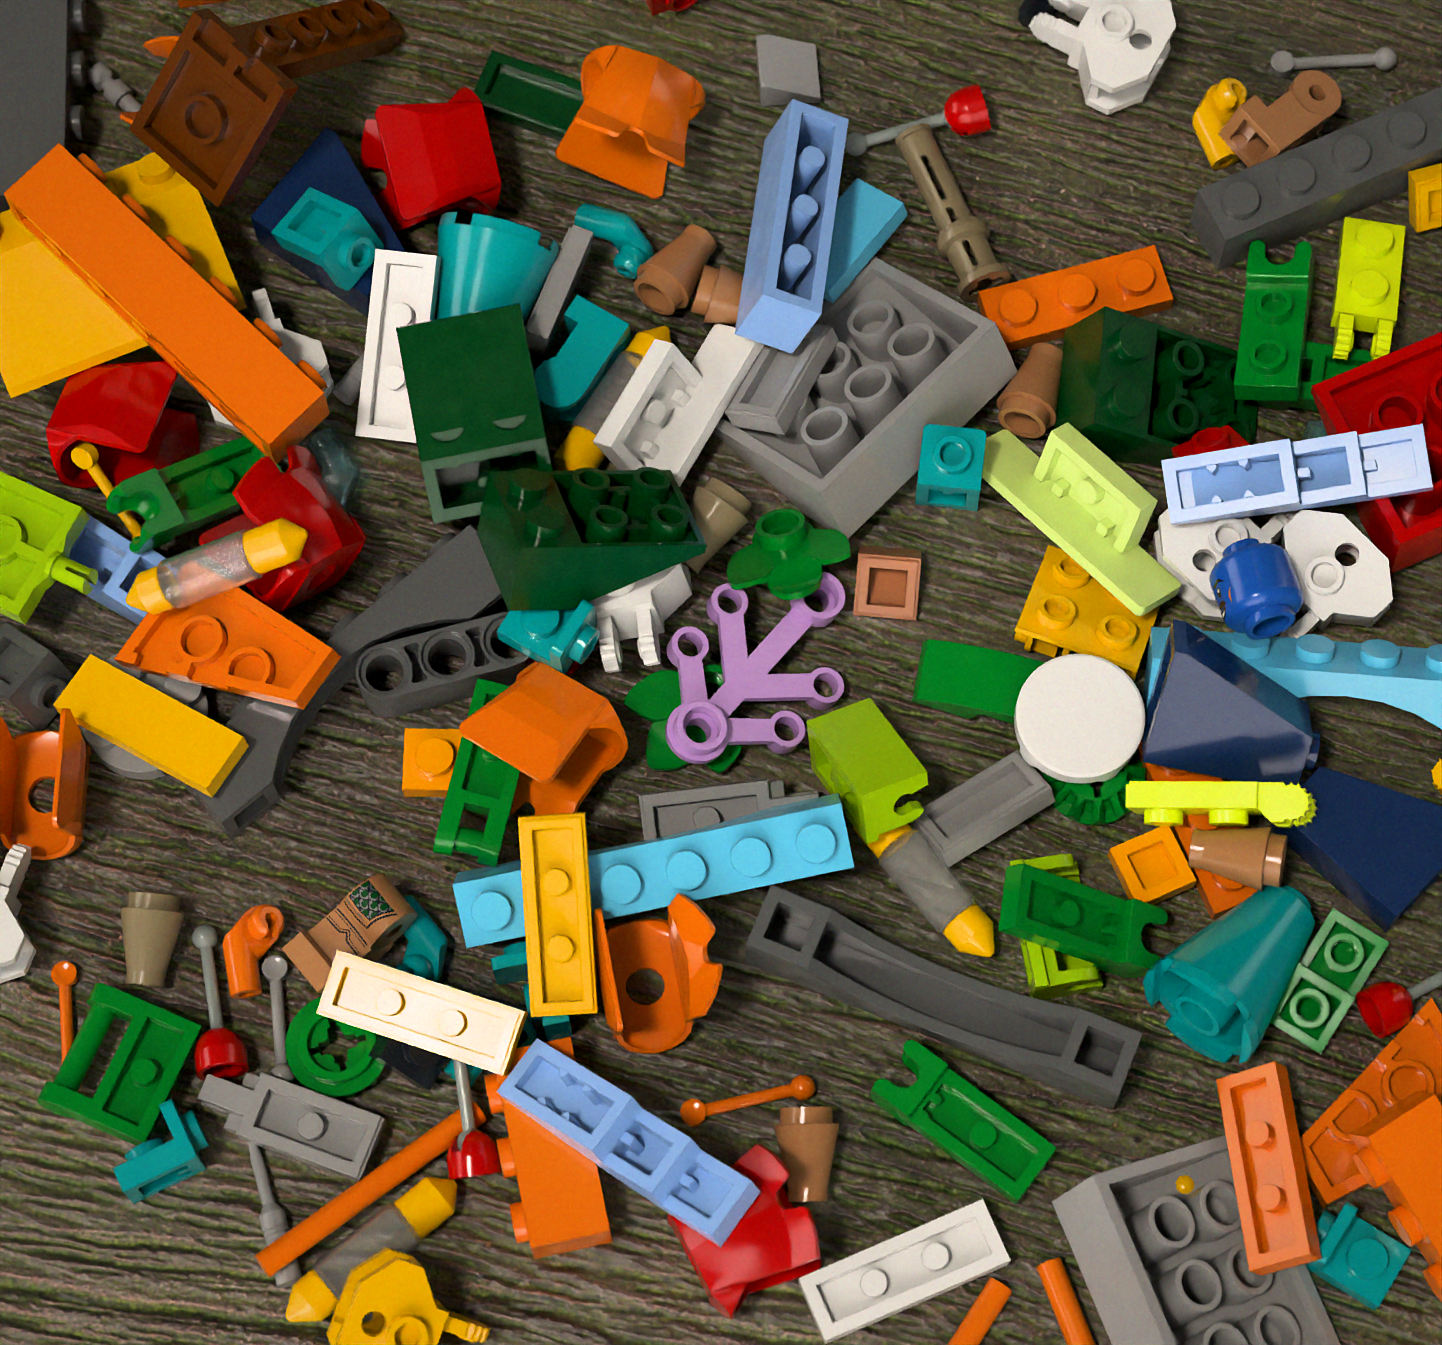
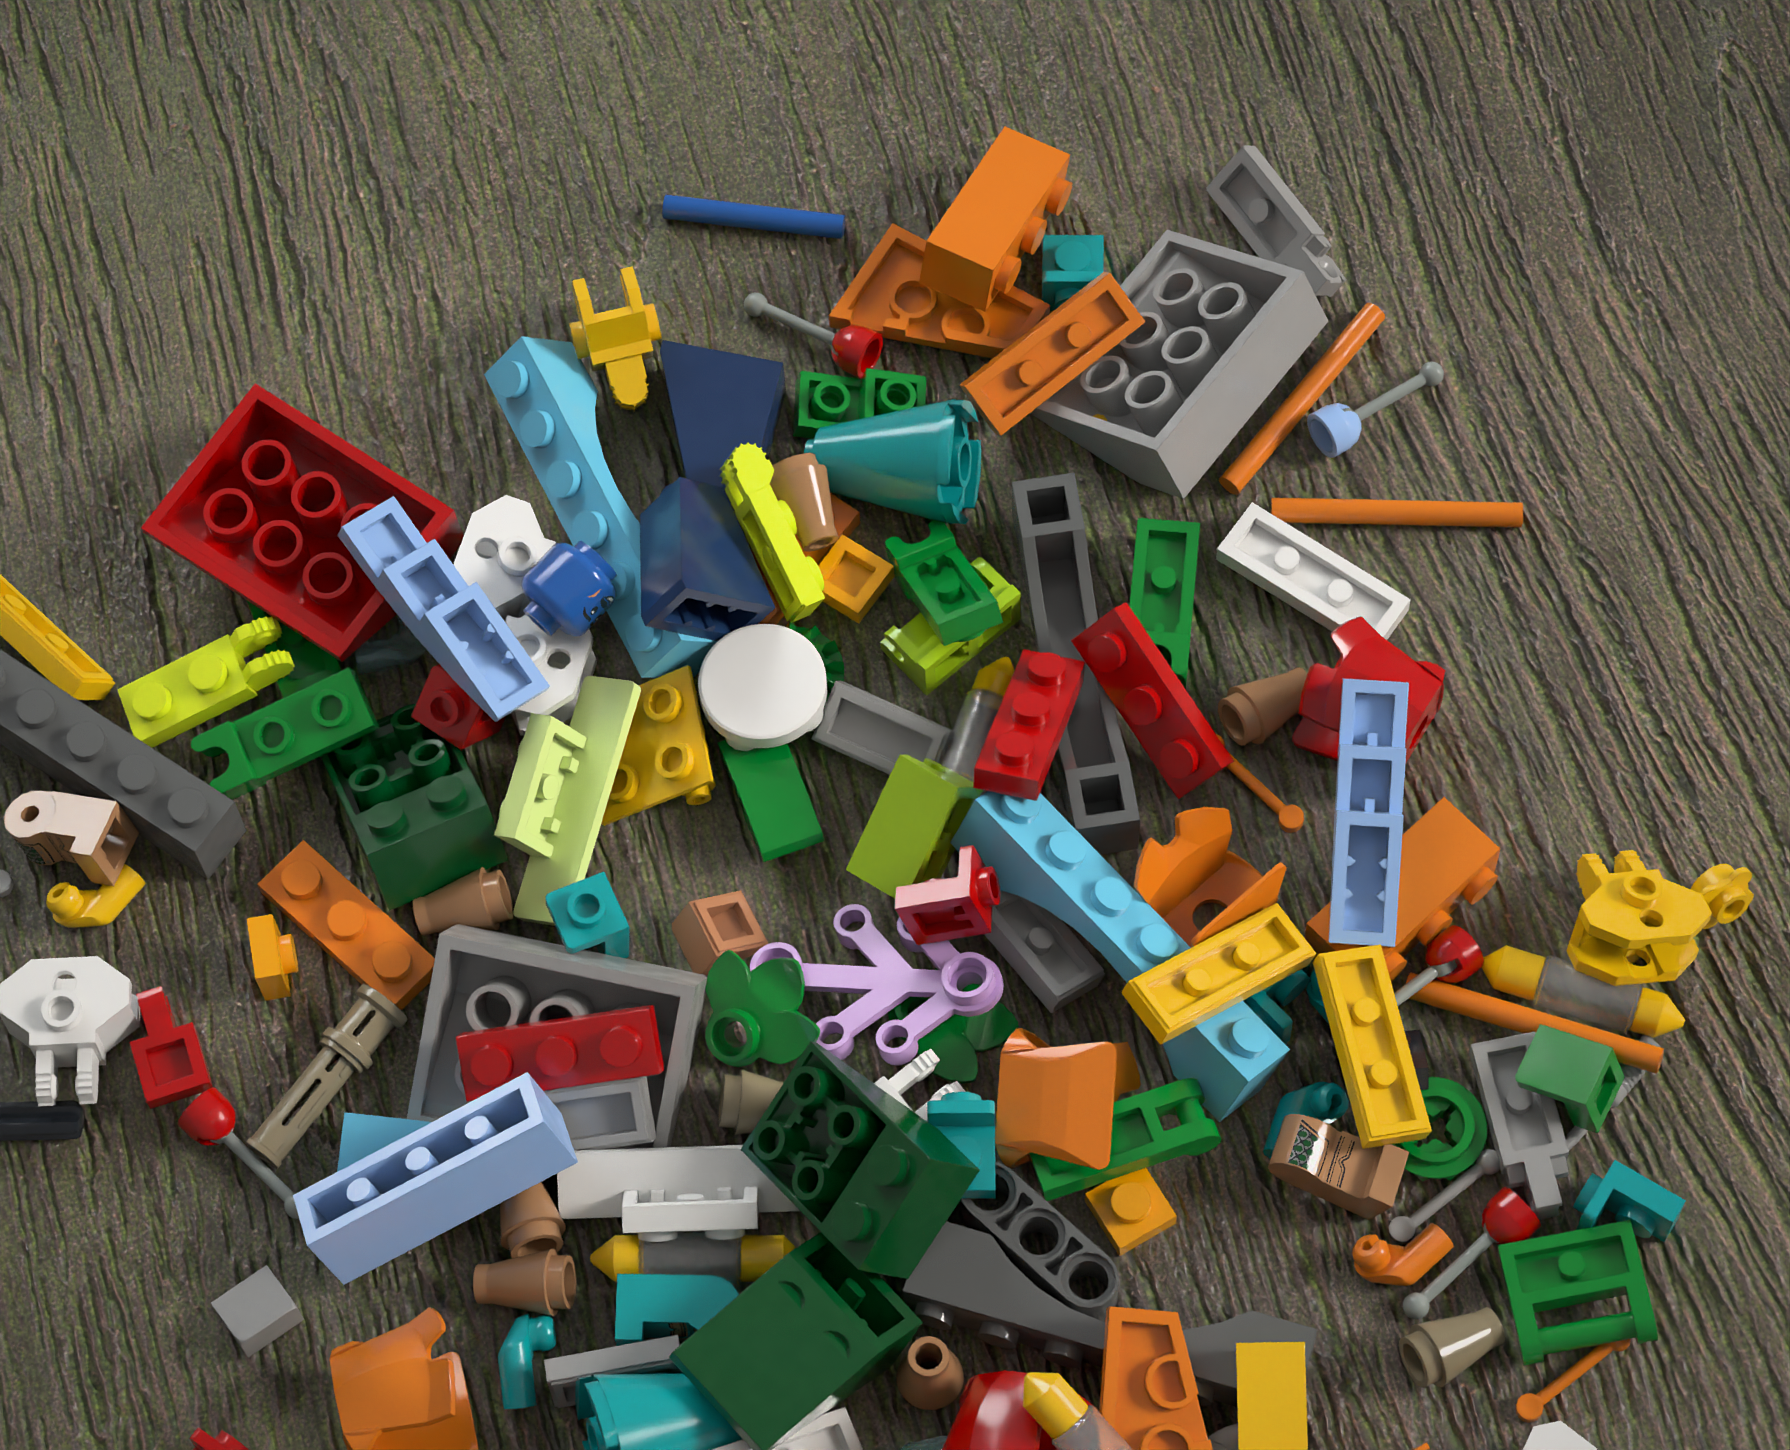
camera: 120 degrees left, 5 degrees down
none -> red plate [129,986,213,1109]
none -> light orange plate [247,914,298,1001]
none -> red plate [456,1005,664,1102]
none -> red bracket [895,845,1001,945]
none -> medium nougat cone [896,1336,964,1410]
none -> red plate [973,649,1085,801]
none -> red plate [1071,602,1234,799]
none -> green panel [1515,1024,1625,1133]

